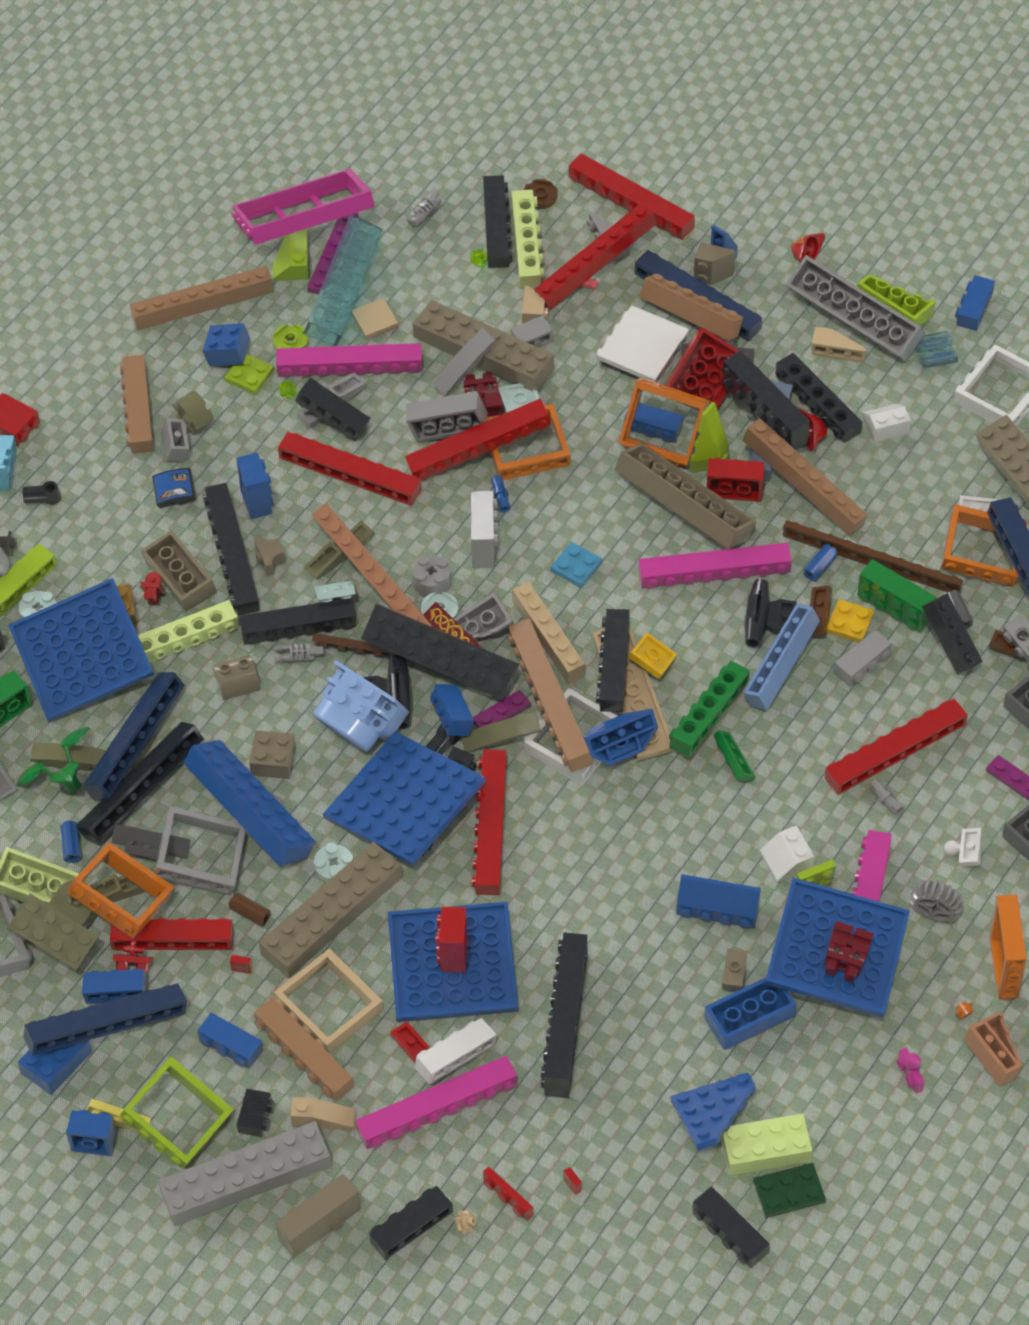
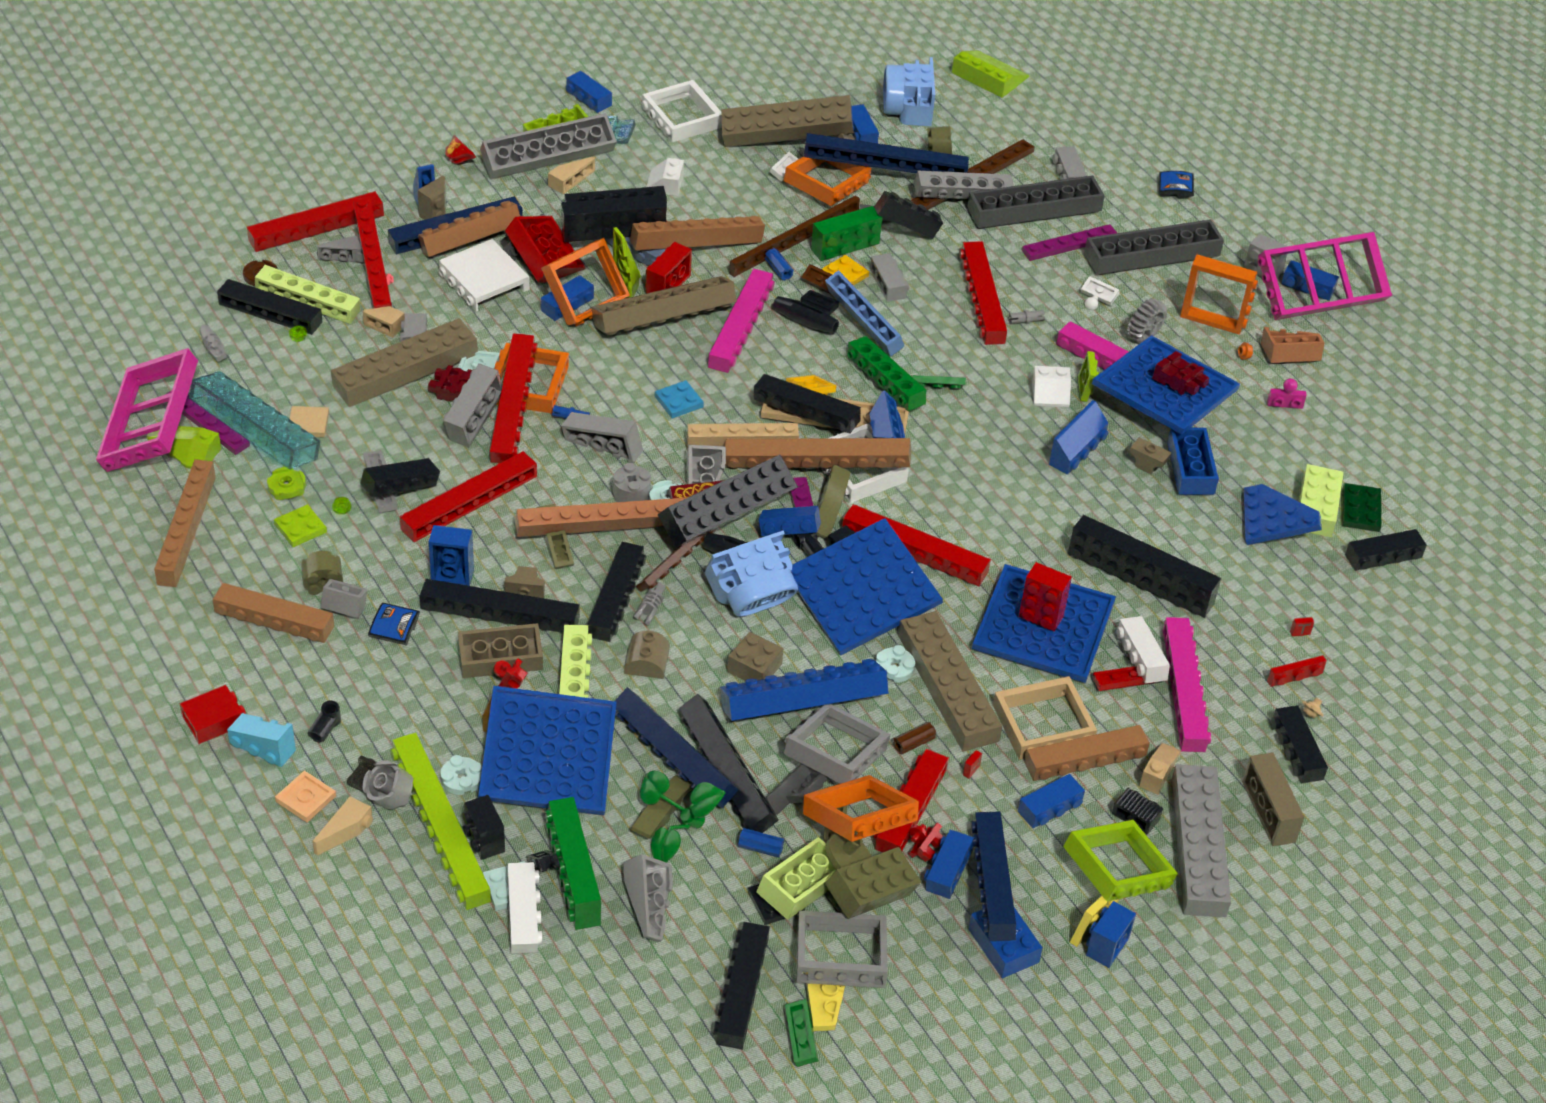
camera: 70 degrees left, 10 degrees down
blue brick [203,323,250,366] -> none
dark pink brick [276,343,422,377] -> none
light aqua plate [314,581,355,602] -> none
light grey slope [432,328,496,396] -> none

